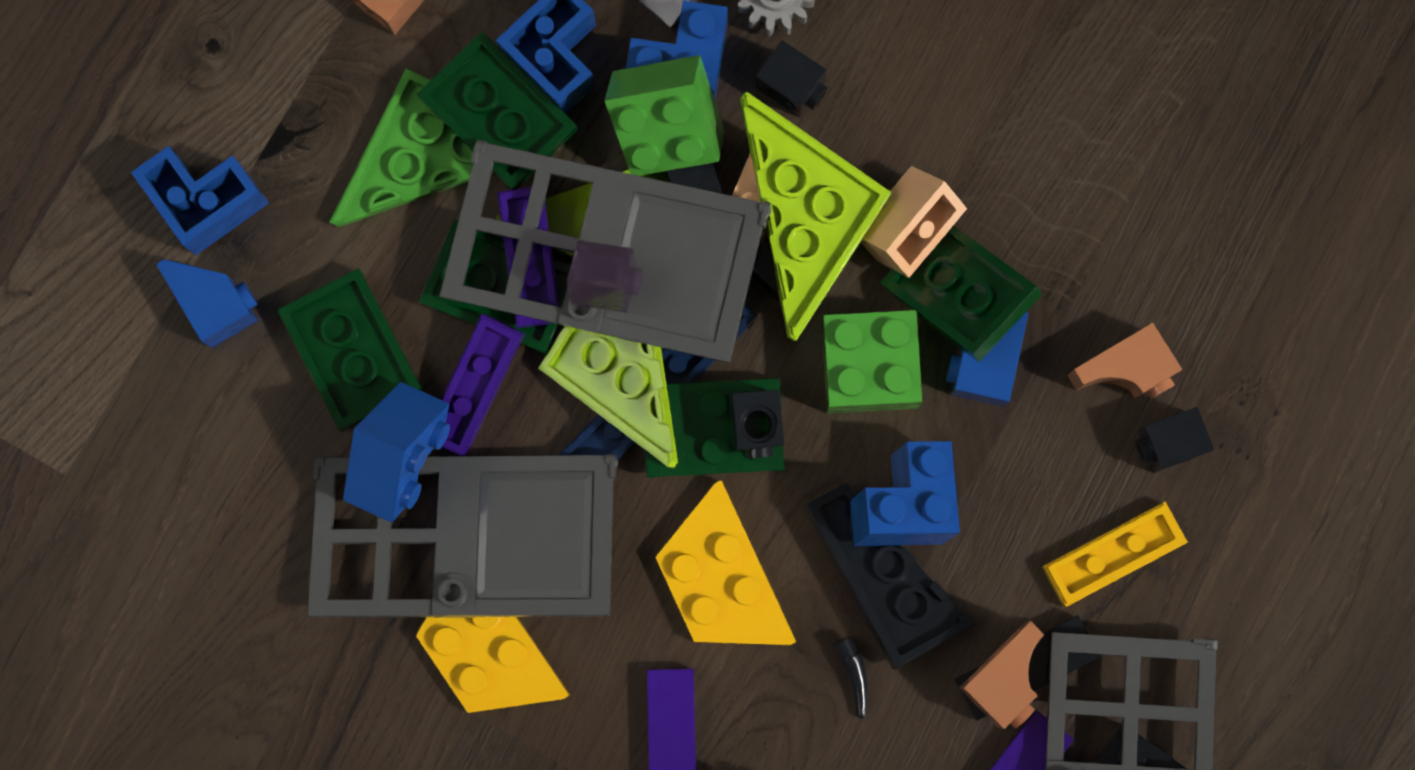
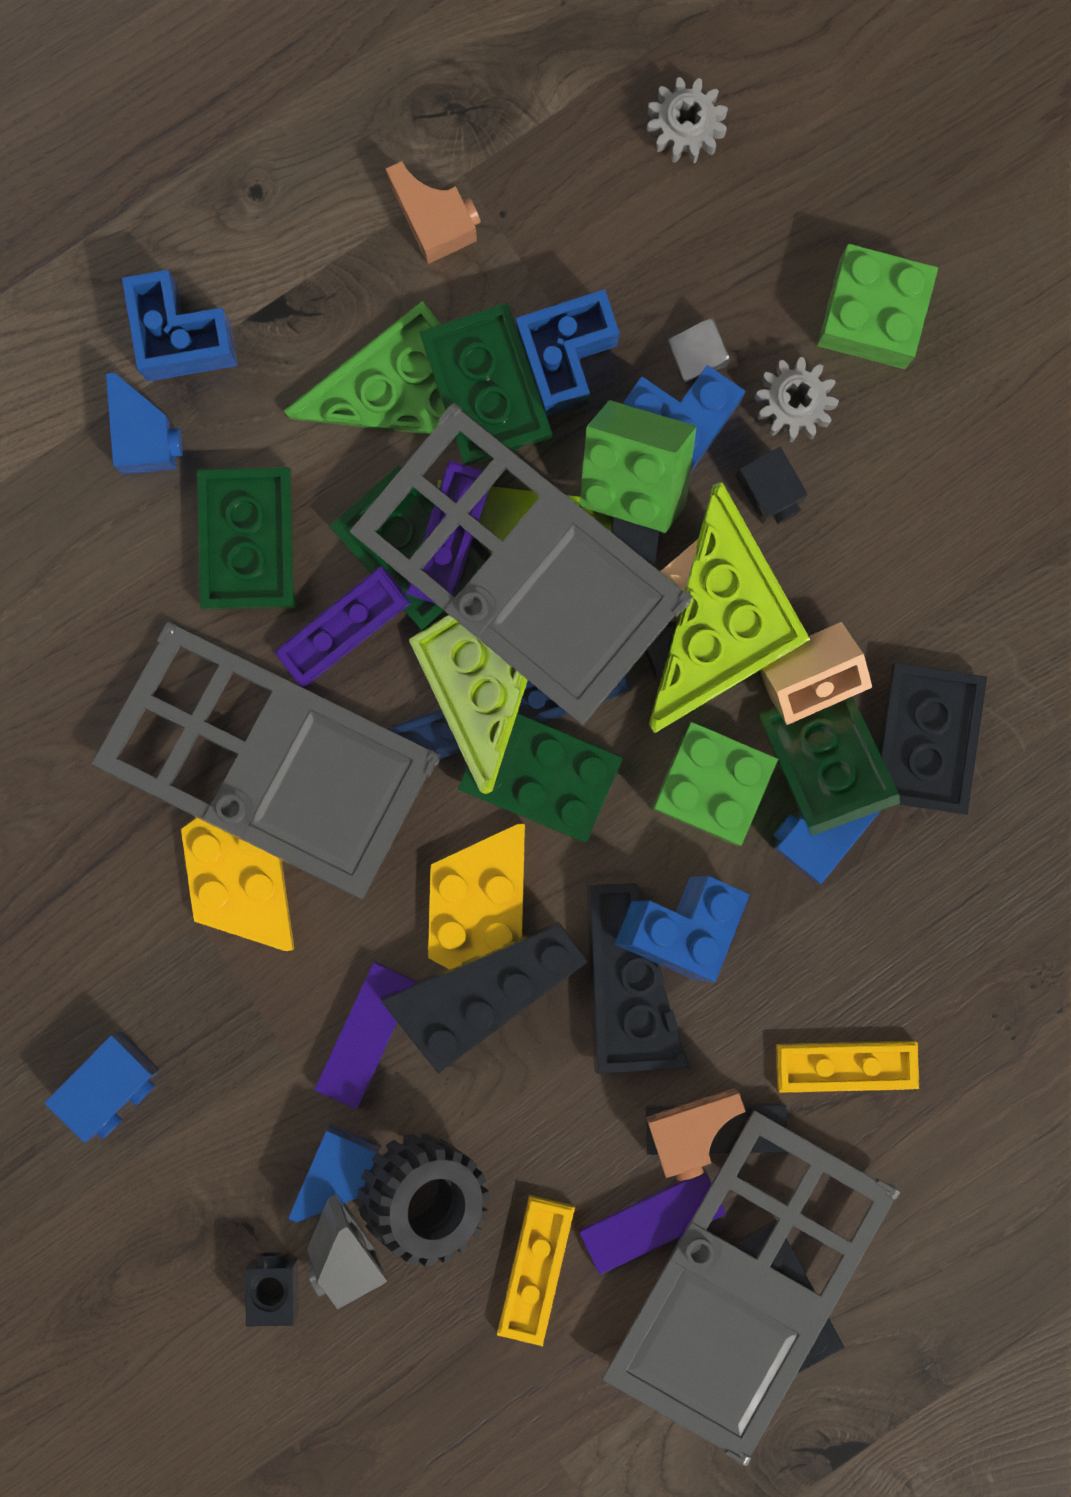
camera: 20 degrees right, 5 degrees up
blue brick [343,382,450,523] -> none
clear purple brick [567,240,643,313] -> none
black brick [727,389,785,459] -> none
black helmet [833,636,868,719] -> none
nougat arch [1067,323,1182,399] -> none
black brick [1135,407,1214,473] -> none
none -> black wing [381,921,588,1074]
none -> black plate [879,663,987,815]

